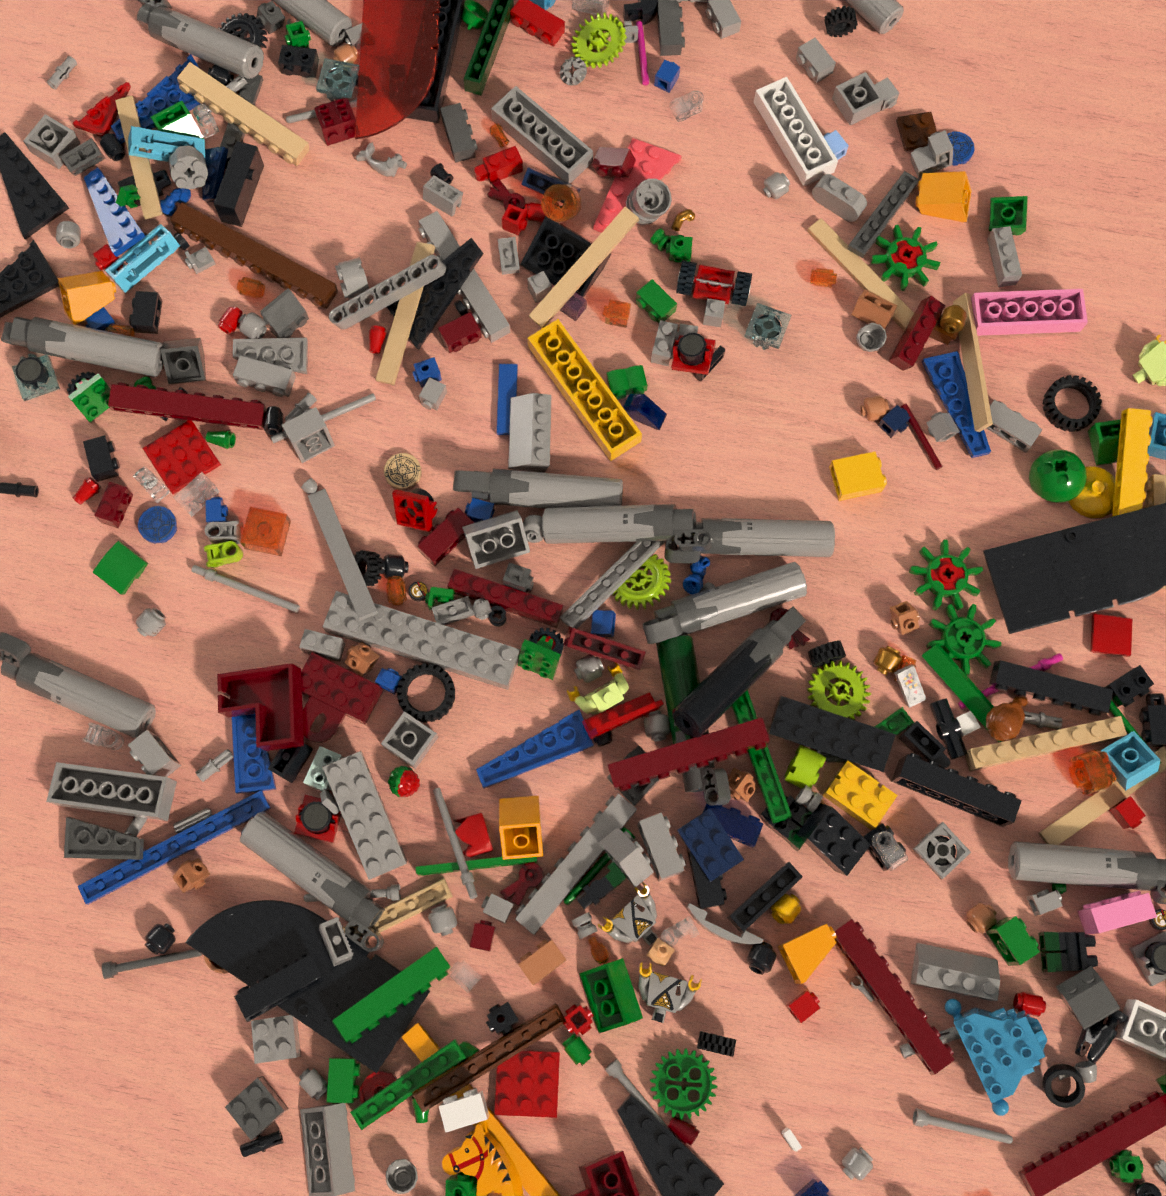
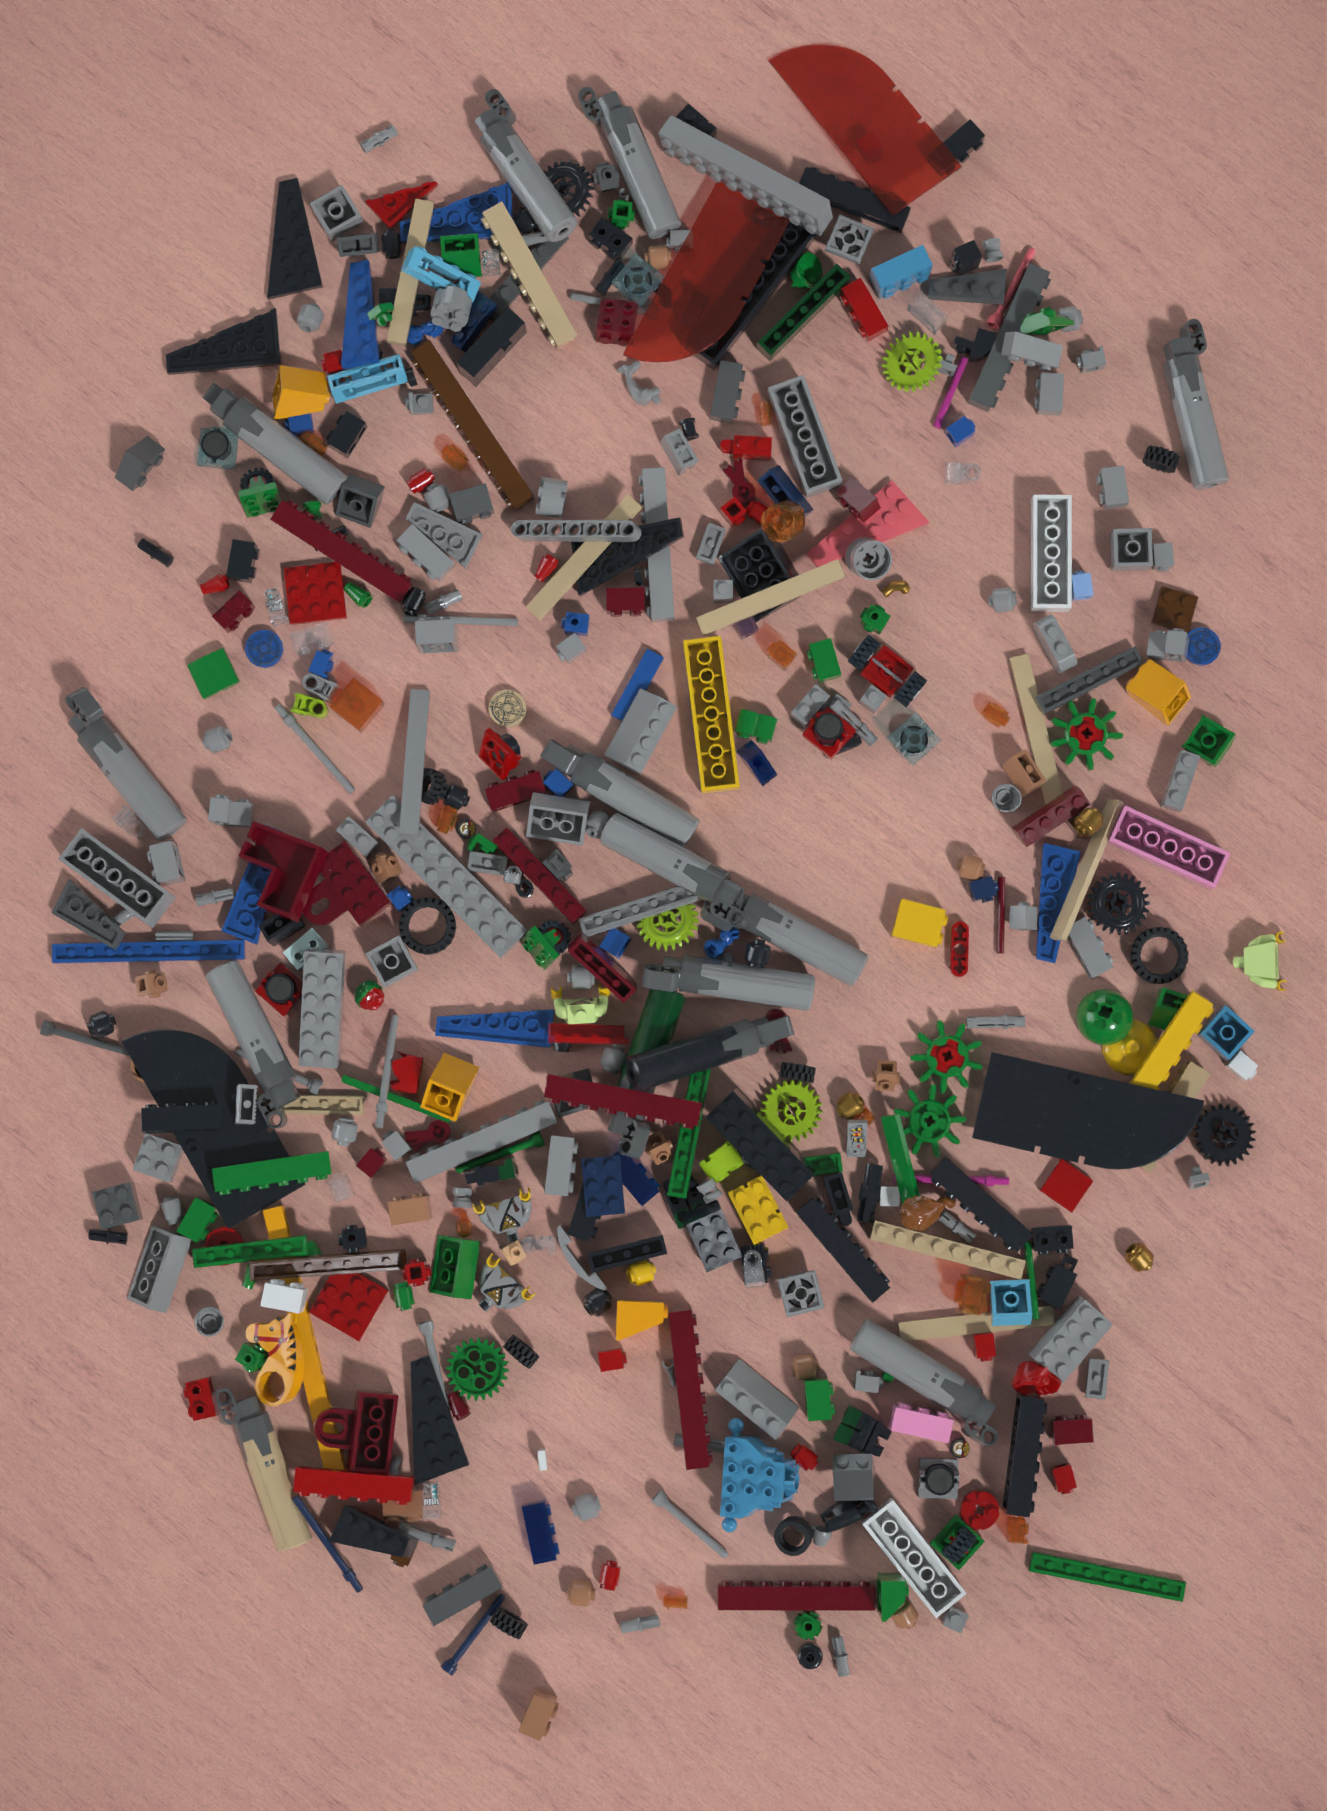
camera: 30 degrees right, 10 degrees up
light grey hinge [301,478,318,494] -> none
light grey tile [320,789,340,814] -> none
light grey gear [559,57,587,85] -> none
light grey brick [599,827,654,888] -> none
green wheel [650,228,671,252] -> none
none -> light grey brick [208,795,254,828]
none -> black axle [595,259,625,296]
none -> black head [744,939,771,968]
none -> light grey pin [829,698,878,747]
none -> red beam [950,921,969,977]
none -> light grey pin [966,1014,1025,1029]
none -> black gear [1086,872,1150,935]

